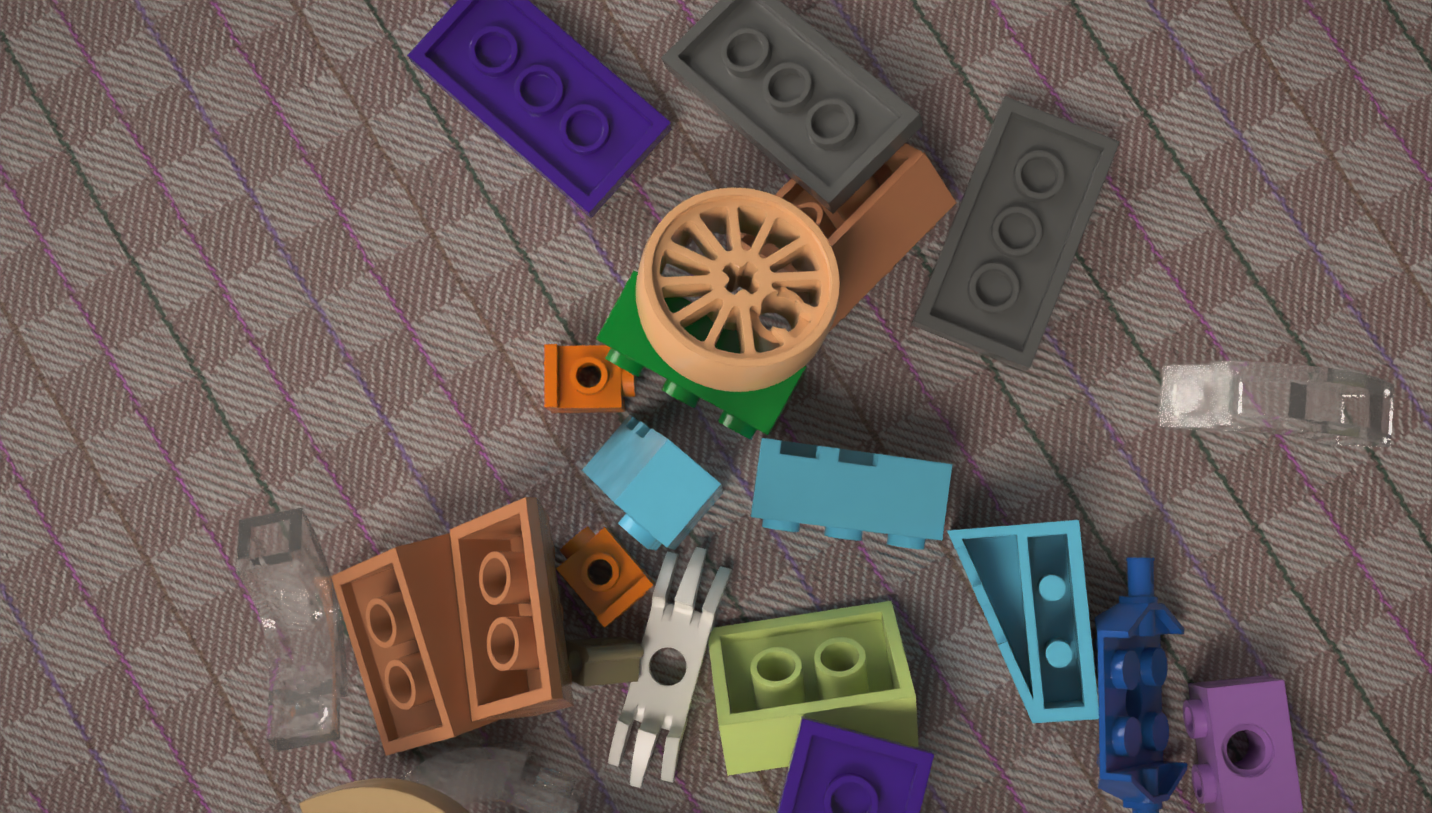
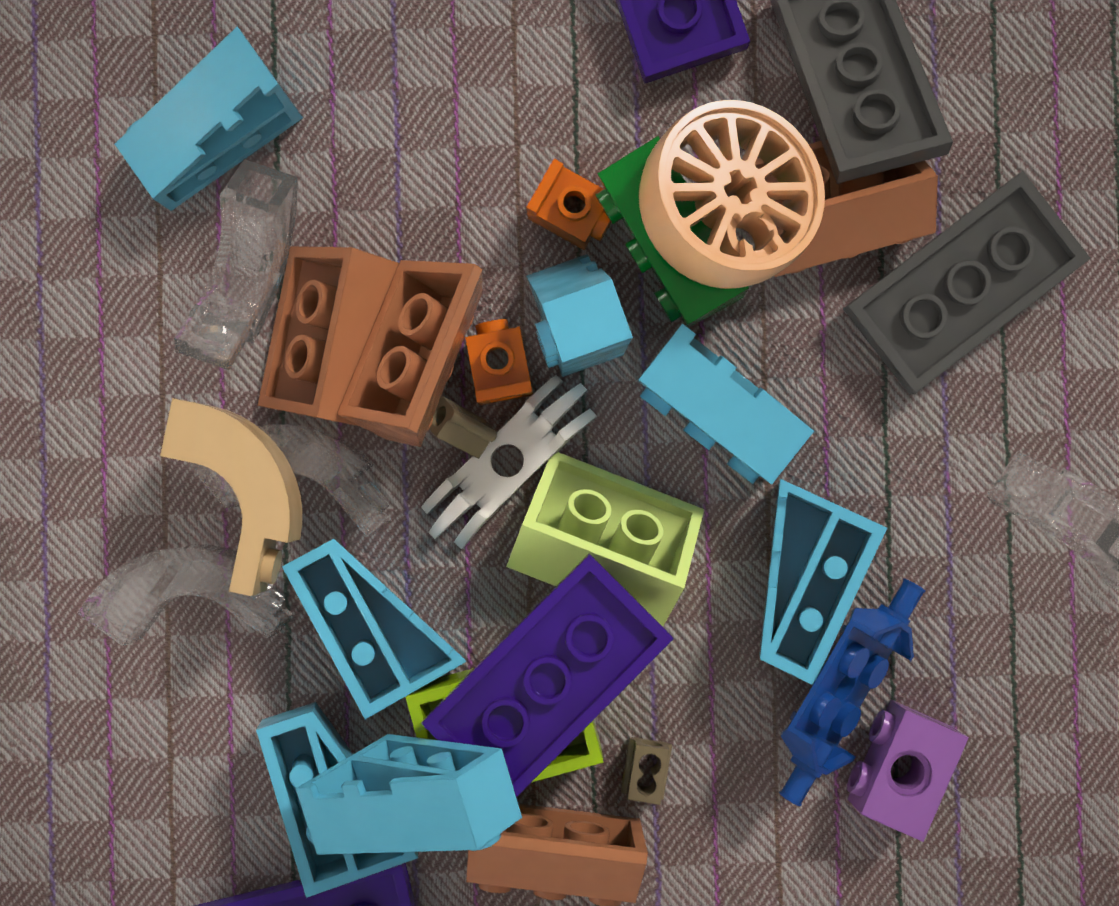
camera: 30 degrees right, 5 degrees up
none -> medium azure wedge [114,26,303,211]

